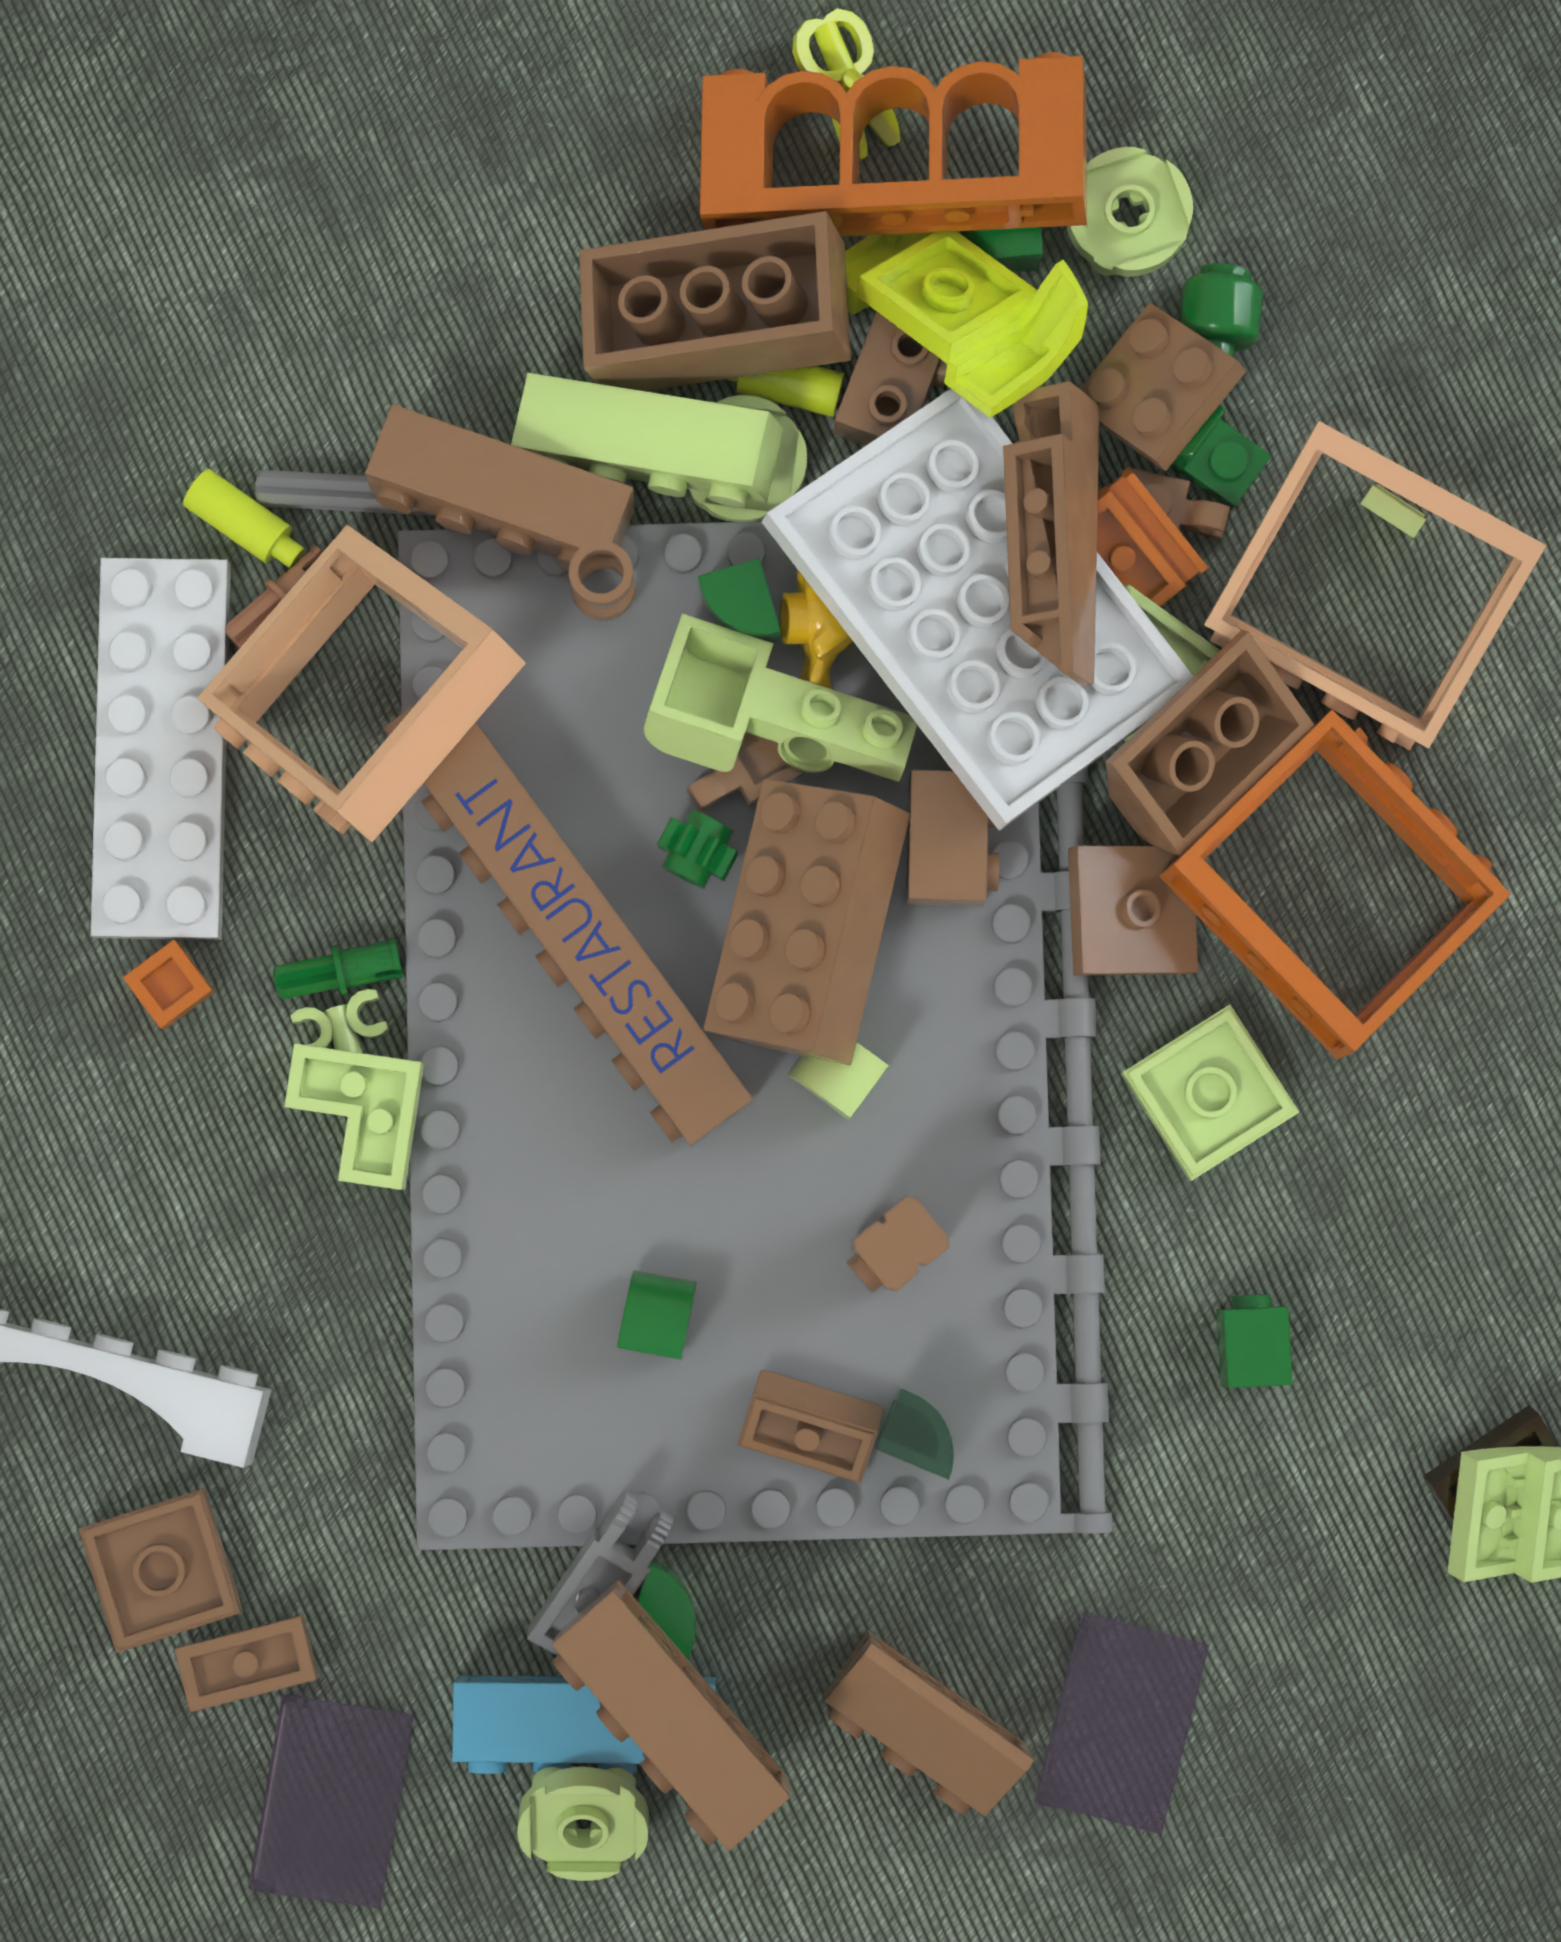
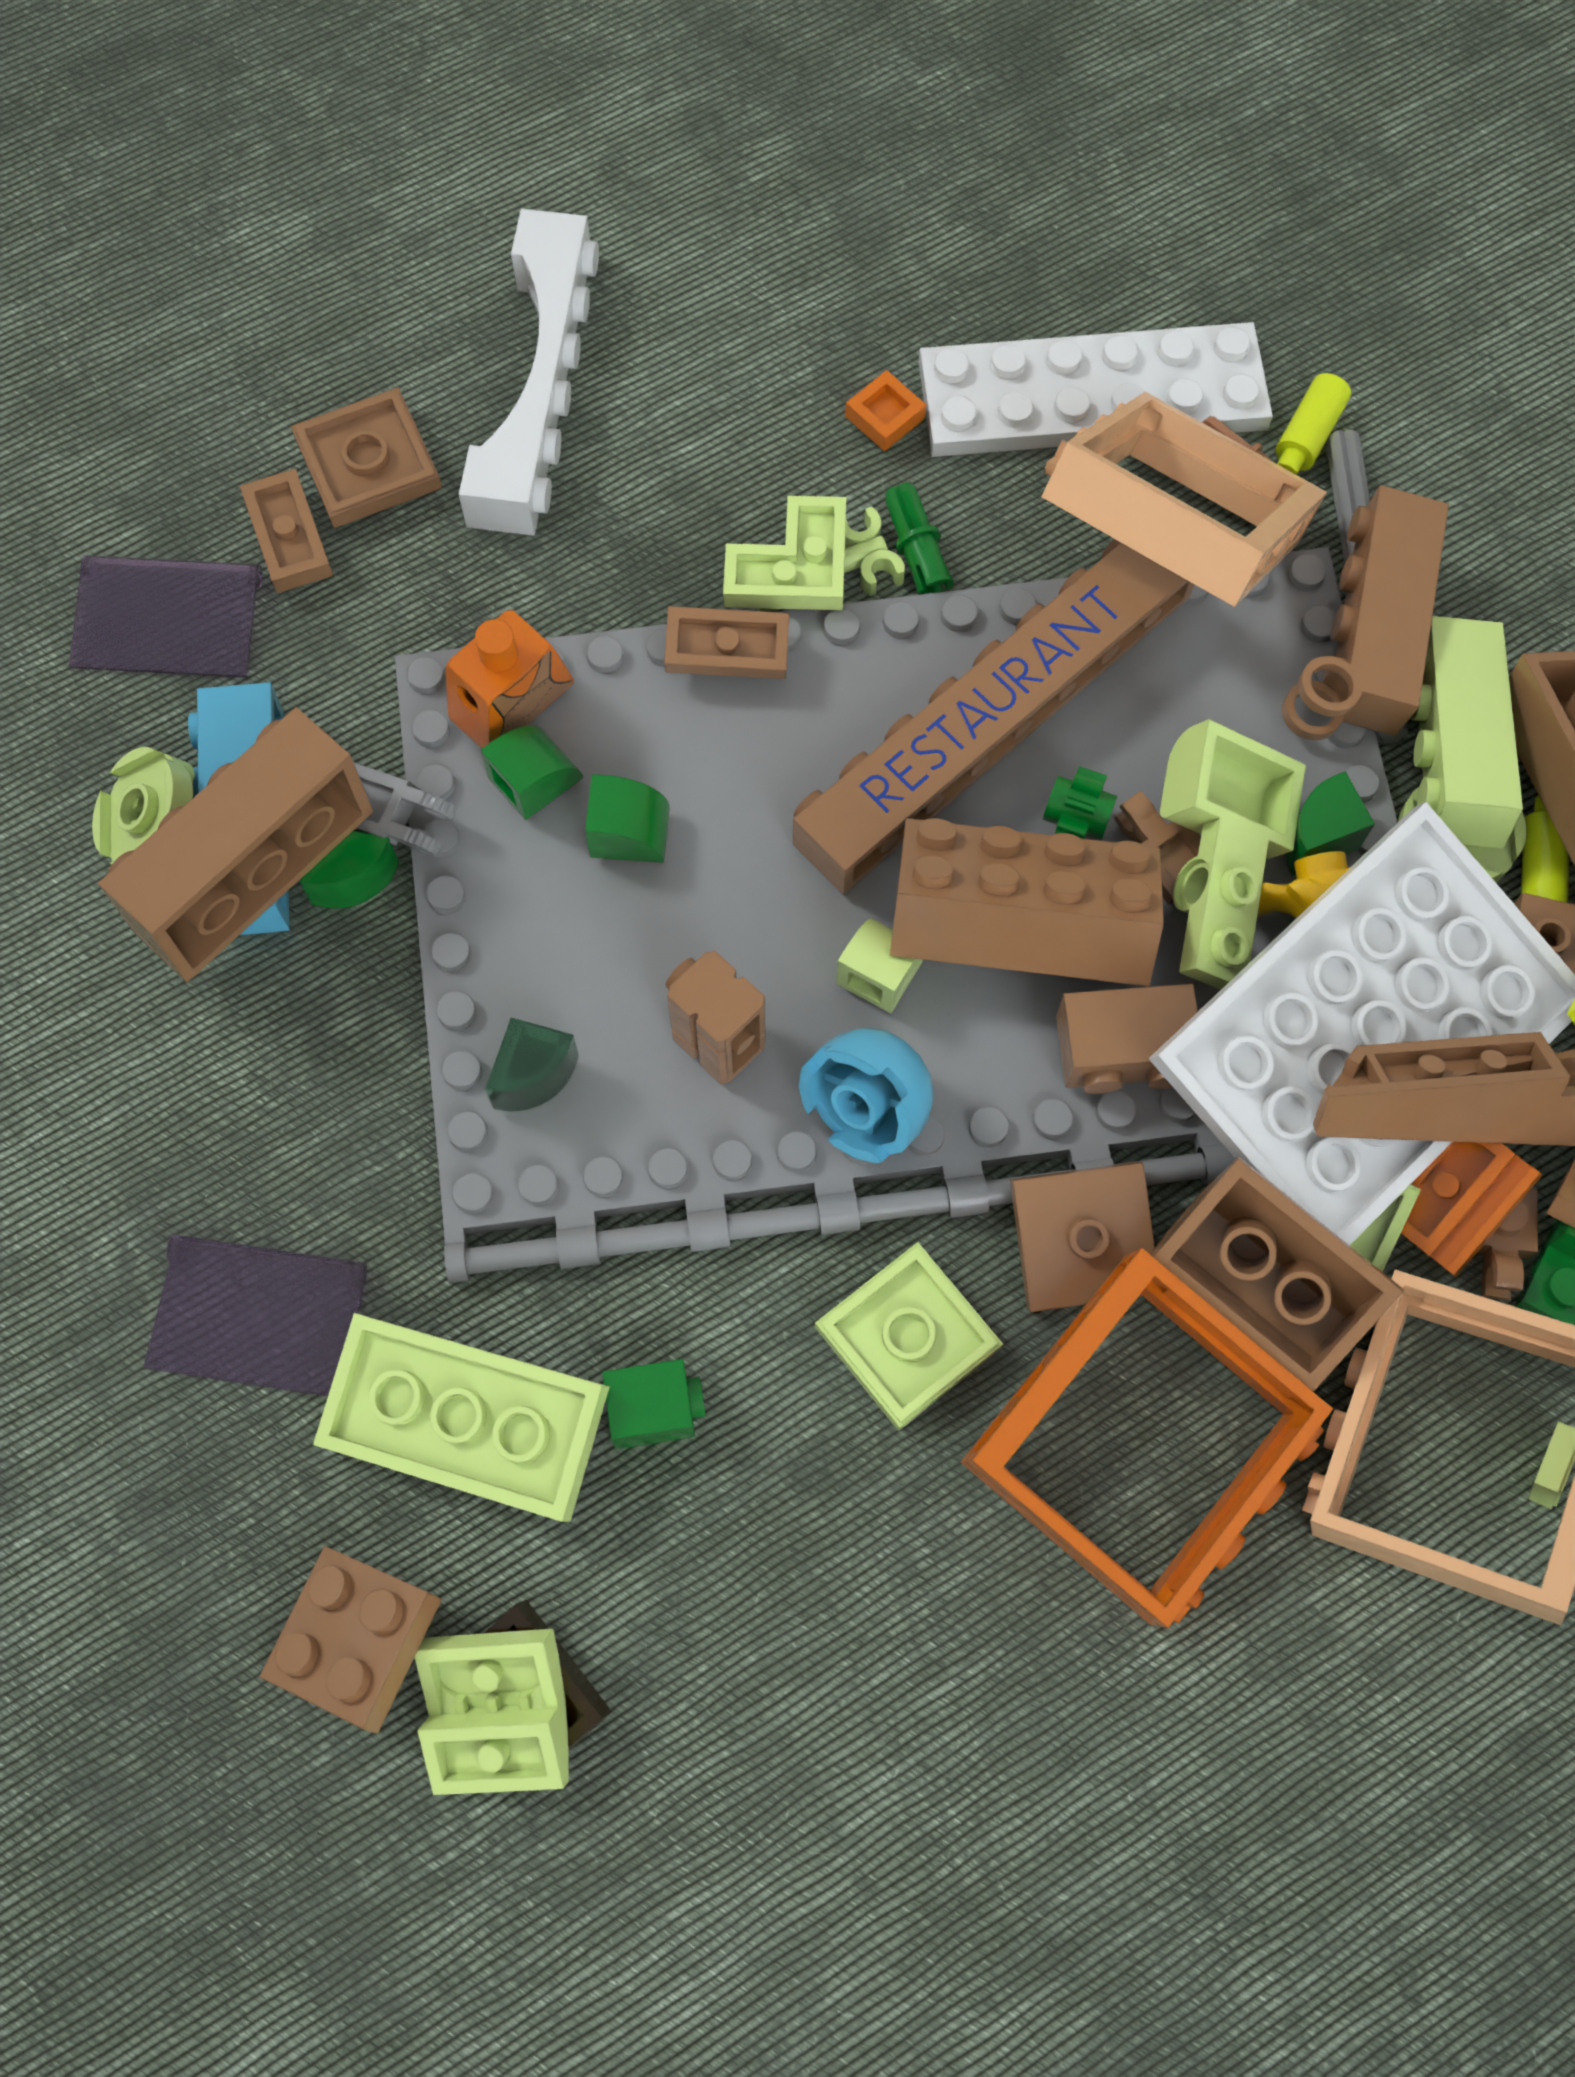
camera: 85 degrees right, 15 degrees down
medium nougat slope [737,1370,883,1483] -> none
medium nougat slope [824,1630,1035,1816] -> none
none -> medium nougat plate [259,1546,442,1735]
none -> yellowish green plate [313,1313,610,1522]
none -> orange torso [445,609,574,749]
none -> green brick [480,726,584,820]
none -> medium nougat plate [664,606,789,679]
none -> medium azure cylinder [798,1027,934,1163]

